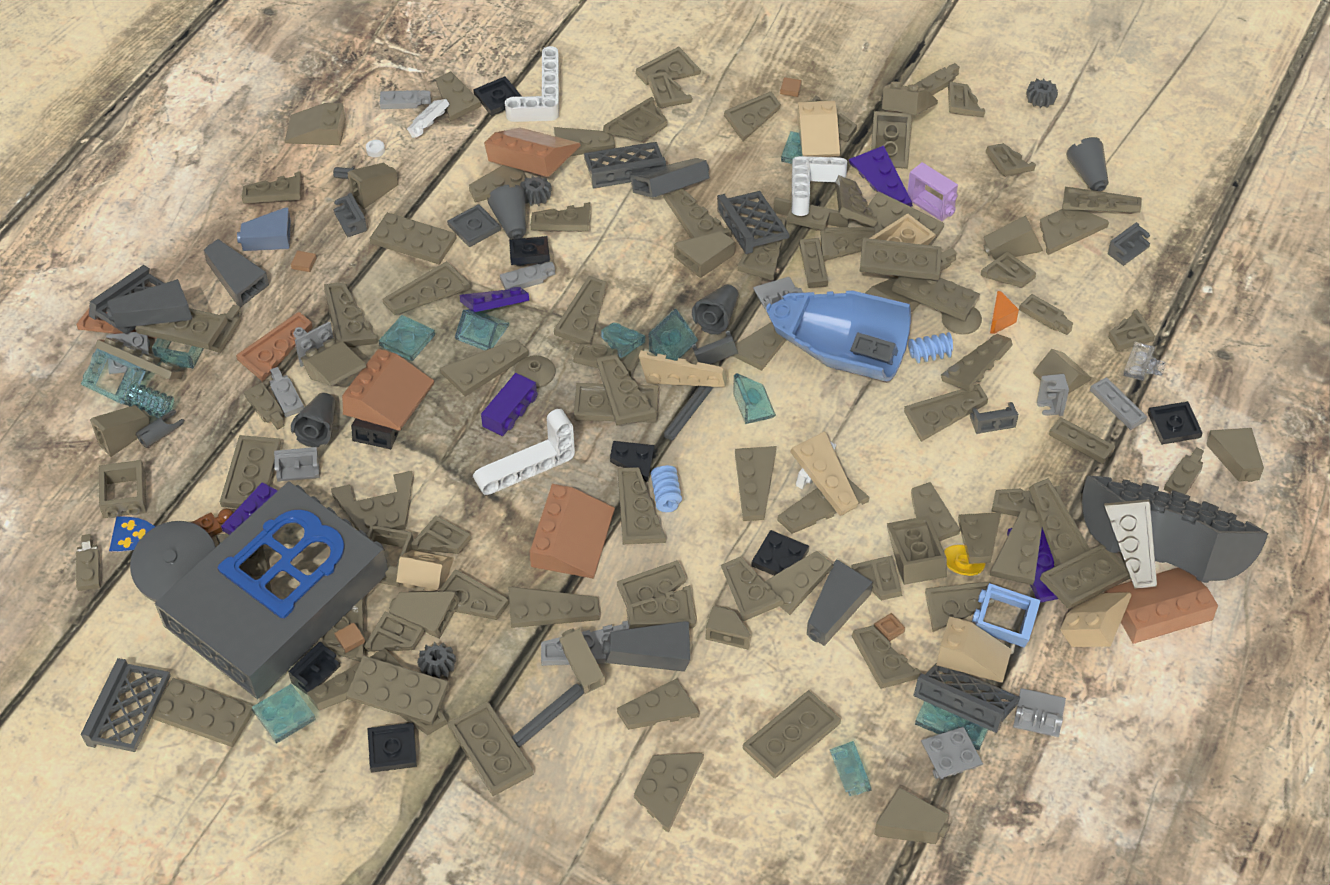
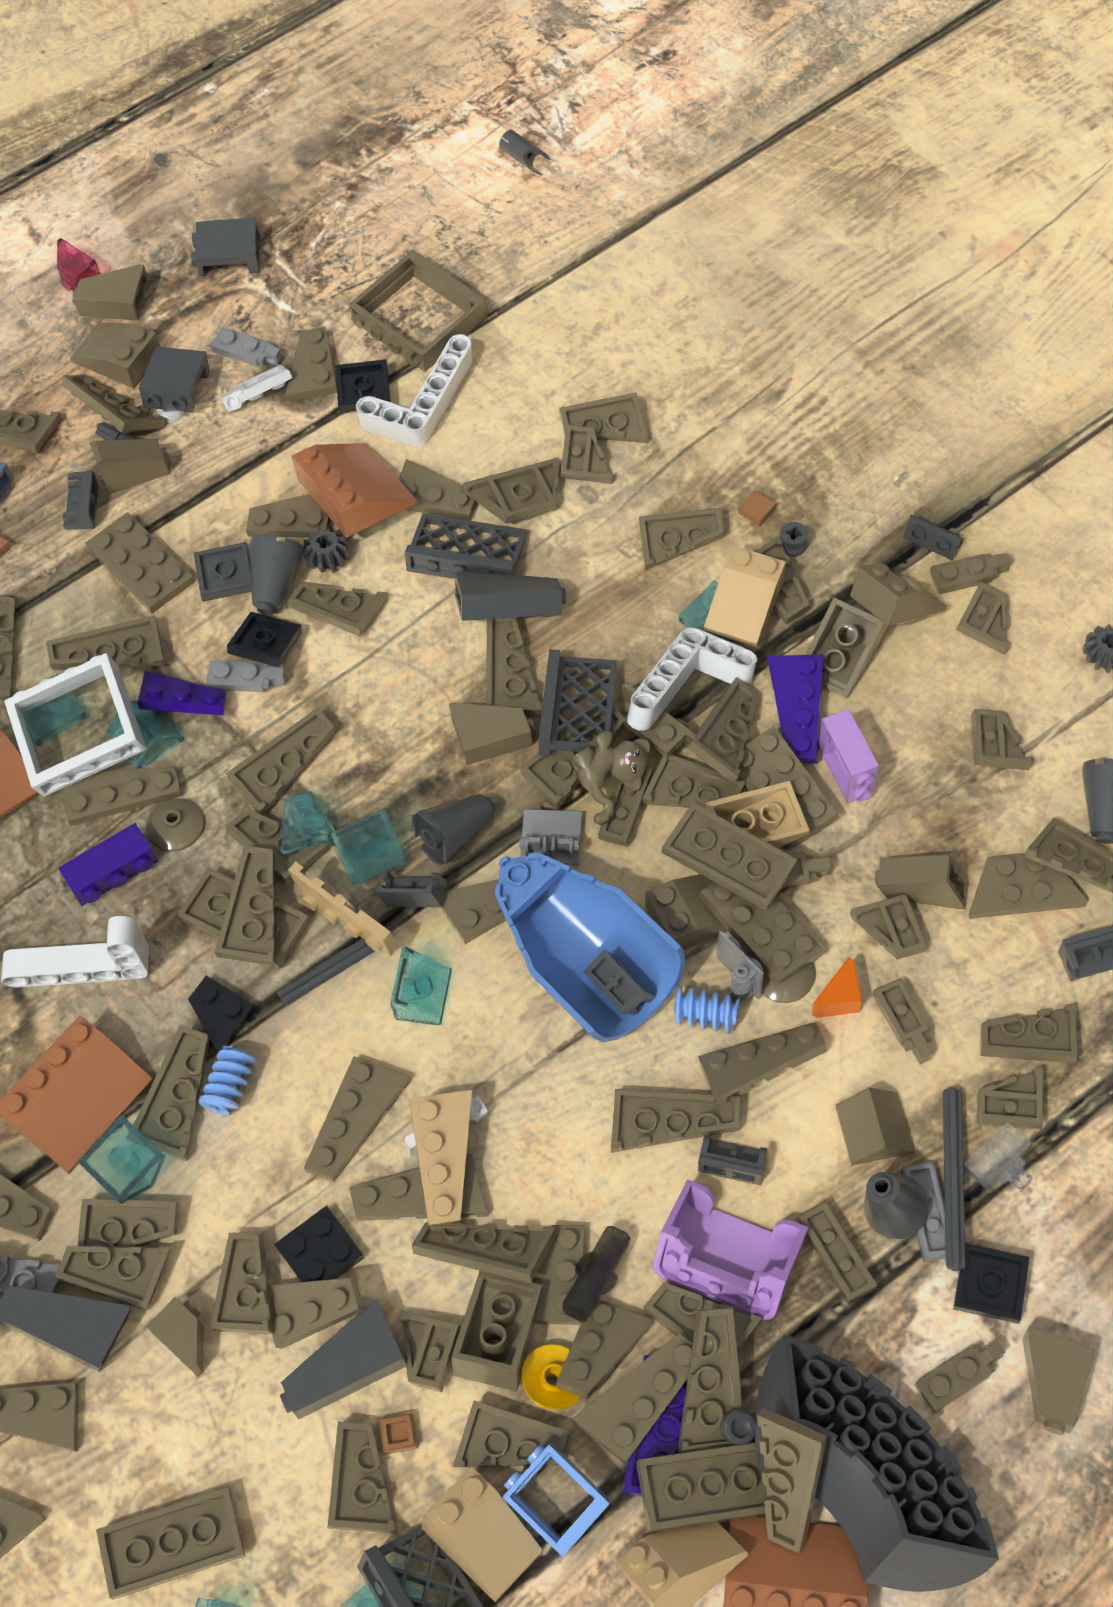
camera: 30 degrees right, 10 degrees up
light grey hinge [1036,374,1069,416] -> none
none -> white window [4,653,147,797]
none -> clear pink slope [57,238,100,291]
none -> dark tan wing [62,374,167,434]
none -> dark tan slope [72,264,149,321]
none -> clear light blue slope [77,1114,166,1204]
none -> dark grey panel [139,347,210,412]
none -> dark grey panel [191,217,260,276]
none -> dark tan window [349,250,488,372]
none -> dark tan wing [412,1222,556,1283]
none -> clear smoke piece [562,1226,631,1322]
none -> dark tan animal [569,729,651,825]
none -> lavender windscreen [653,1179,809,1320]
none -> light grey hinge [717,931,764,1002]
none -> flat silver tile [720,1409,755,1445]
none -> dark grey wheel [780,522,808,557]
none -> dark grey cone [864,1172,929,1239]
none -> dark grey hinge [903,514,964,560]
none -> dark grey axle [943,1087,966,1271]
none -> dark tan wing [980,1004,1078,1063]

